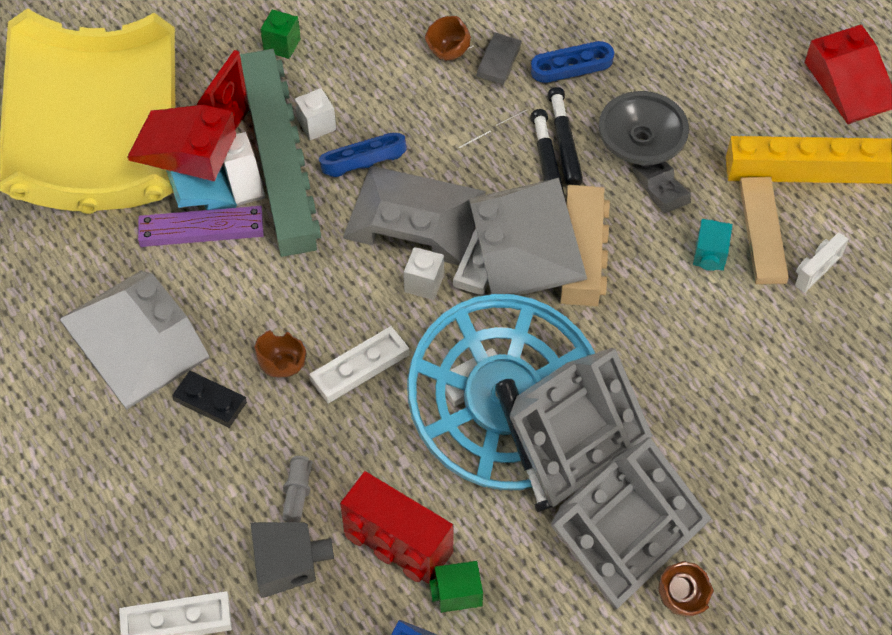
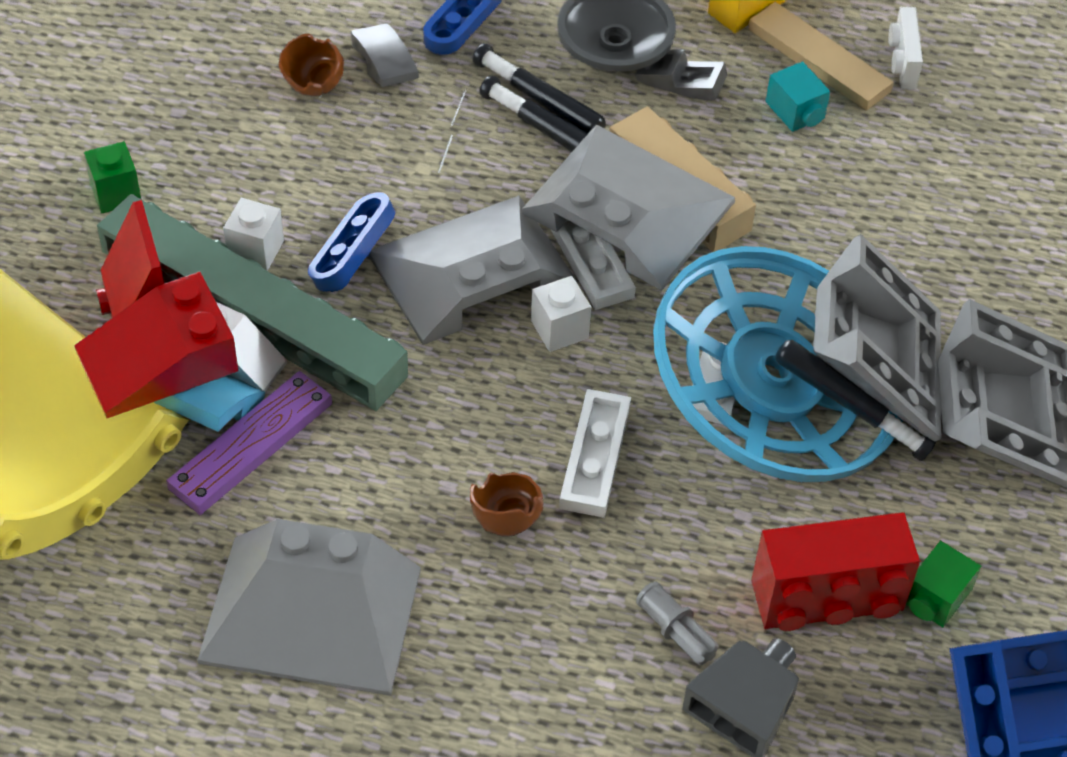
camera: 45 degrees left, 5 degrees down
black plate [172,370,247,428] -> none

